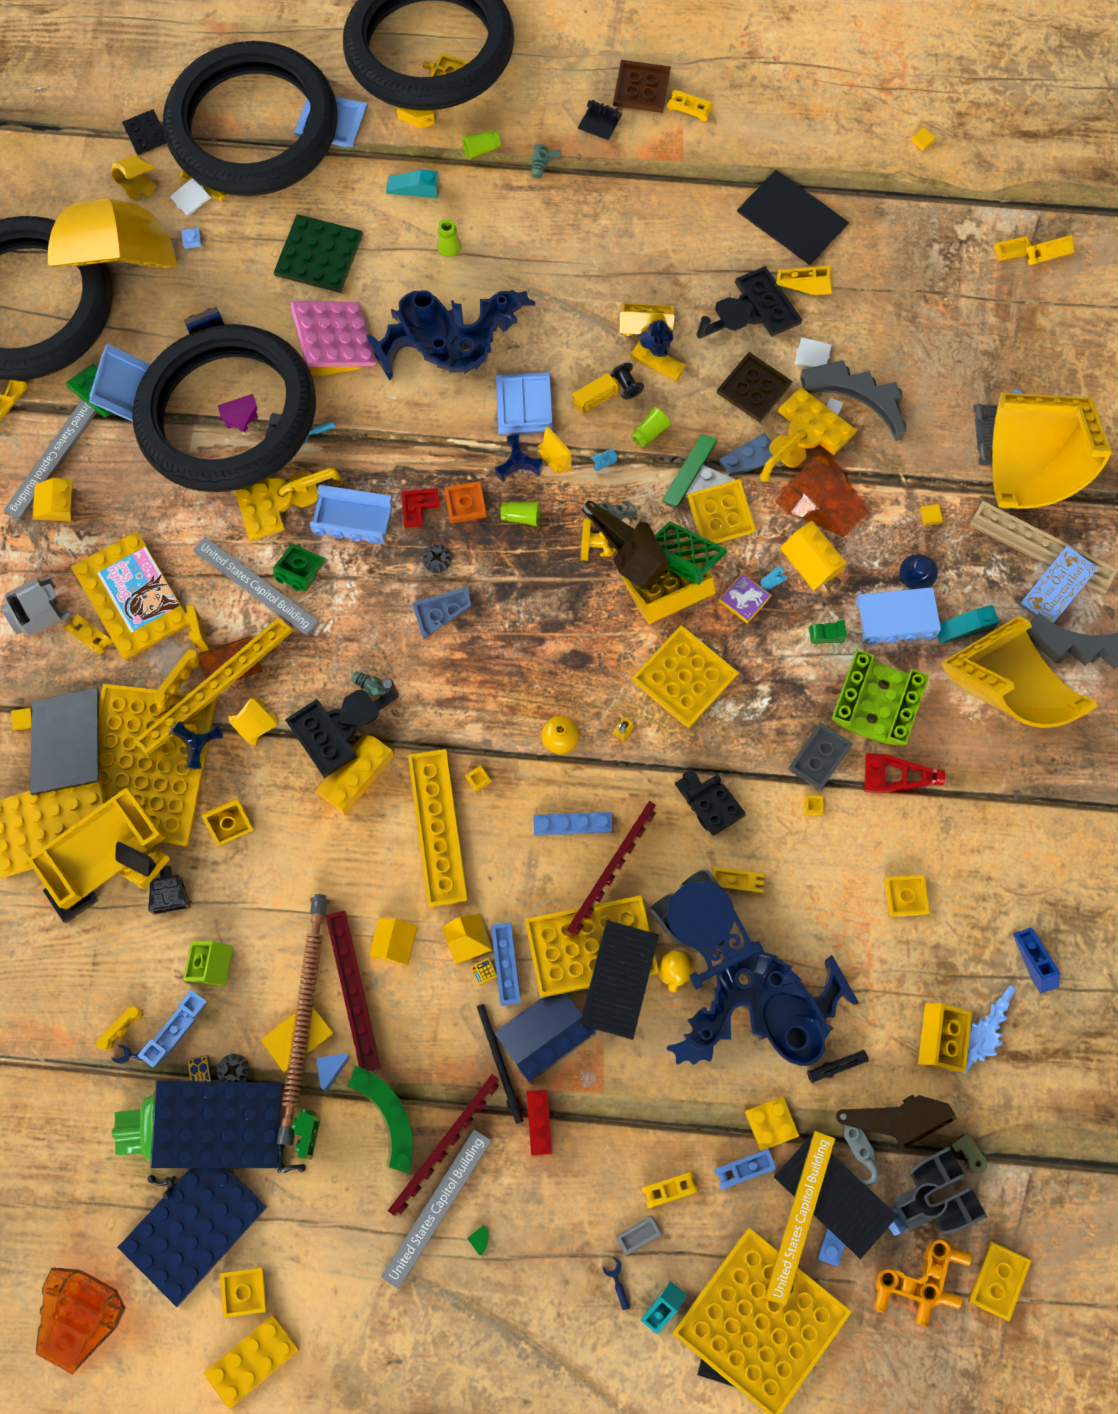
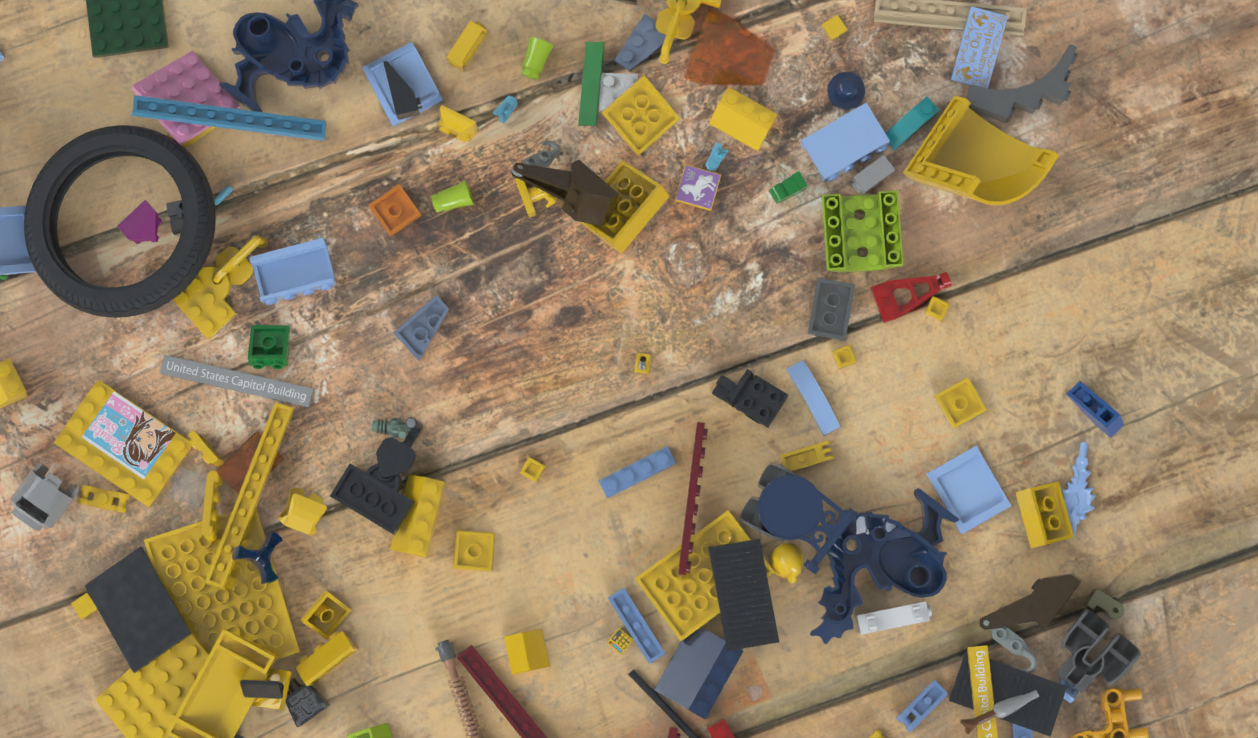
camera: 25 degrees left, 10 degrees up
dark blue slope [184,307,225,334] -> none
red plate [401,488,440,528] -> none
yellow plate [408,749,468,908] -> none
dark grey gear [422,544,452,573] -> none
yellow slope [442,913,493,965] -> none
clear blue piece [495,434,543,482] -> none
yellow cylinder [541,715,579,755] -> none
black hose [610,363,644,400] -> none
yellow plate [631,625,739,729] -> none
green fence [655,521,727,585] -> none
yellow plate [744,1097,799,1151] -> none
black pin [807,1050,869,1083] -> none
yellow tile [968,1241,1032,1322] -> none
none -> dark azure plate [132,95,326,141]
none -> yellow slope [296,630,359,686]
none -> black slope [383,61,422,120]
none -> yellow tile [453,530,495,572]
none -> light blue slope [786,360,840,436]
none -> light grey brick [852,155,895,195]
none -> white brick [855,601,932,635]
none -> yellow tile [924,296,950,322]
none -> light blue piece [926,446,1011,534]
none -> light grey piece [960,690,1039,734]

